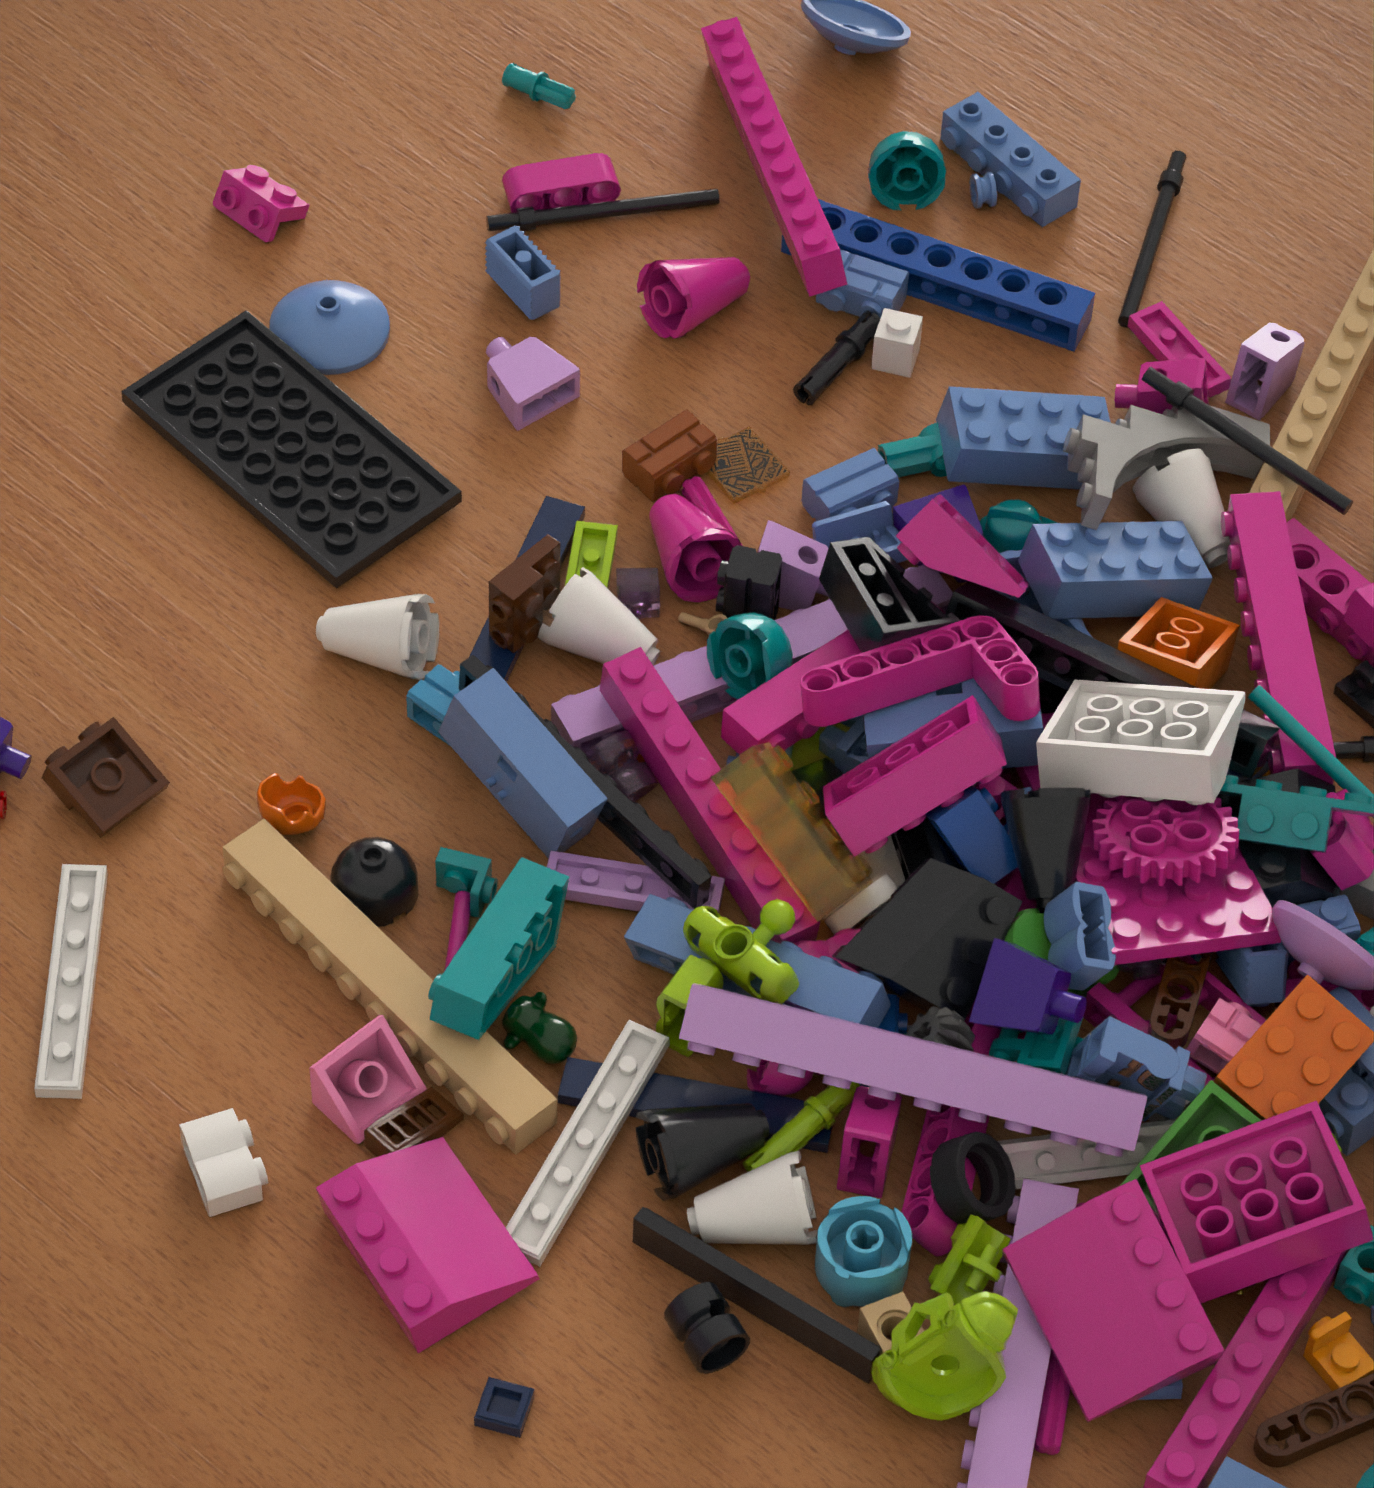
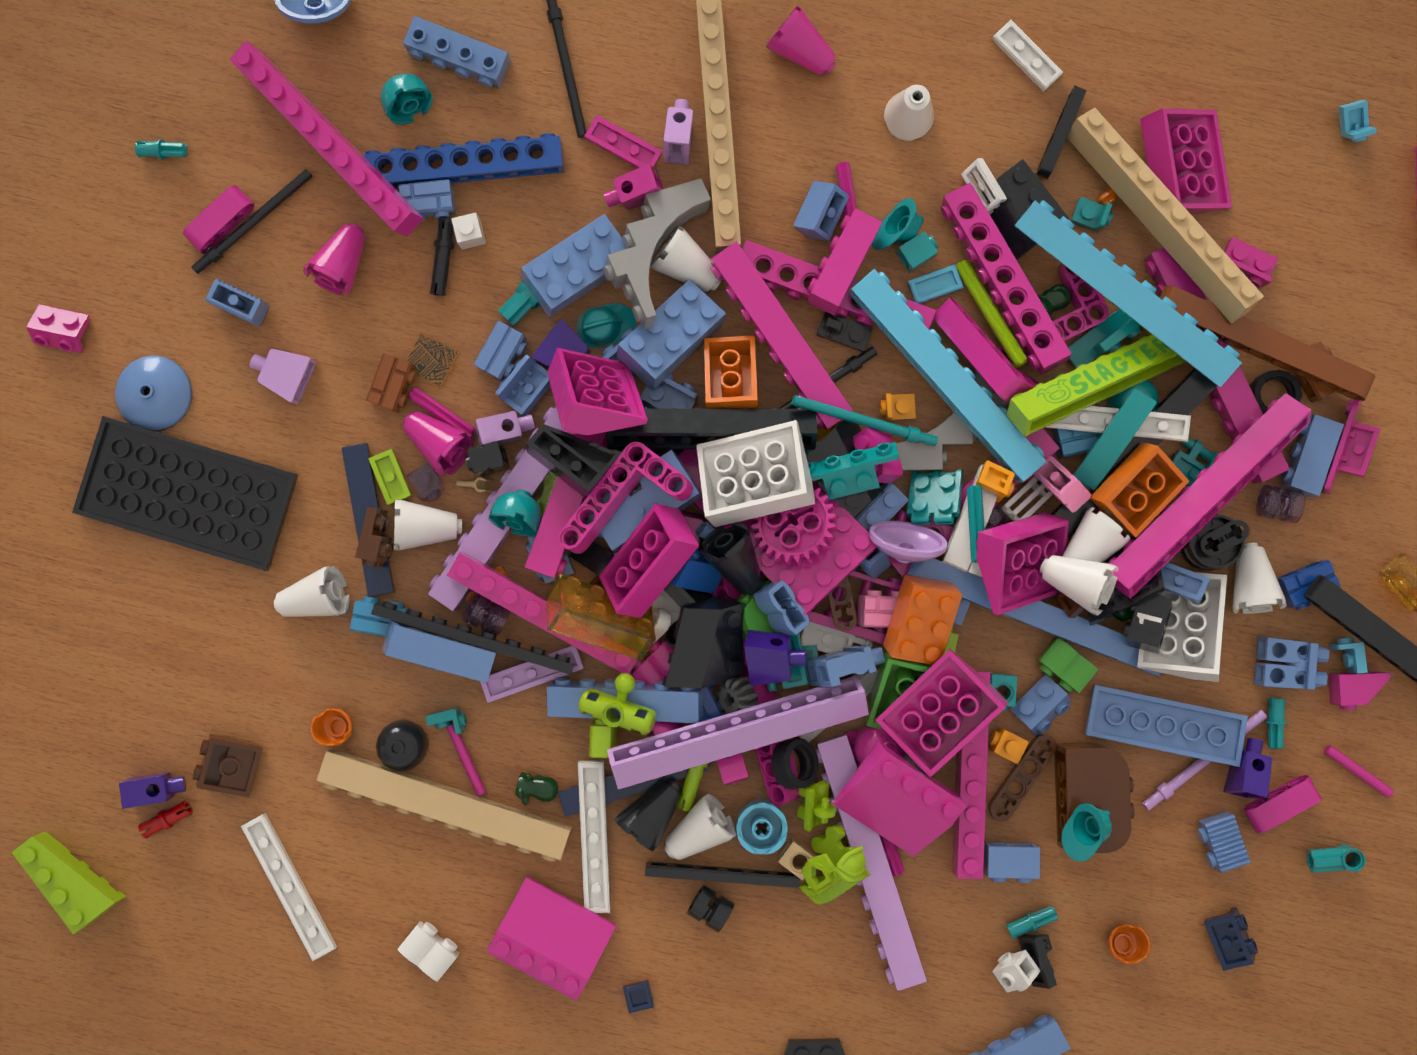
camera: 30 degrees left, 35 degrees up
bright pink slope [310,1015,427,1144] -> none
reddish brown slope [364,1087,464,1157] -> none
teal wedge [428,857,570,1040] -> none
medium blue bush [970,172,997,209] -> none
black bar [1142,367,1353,515] -> none

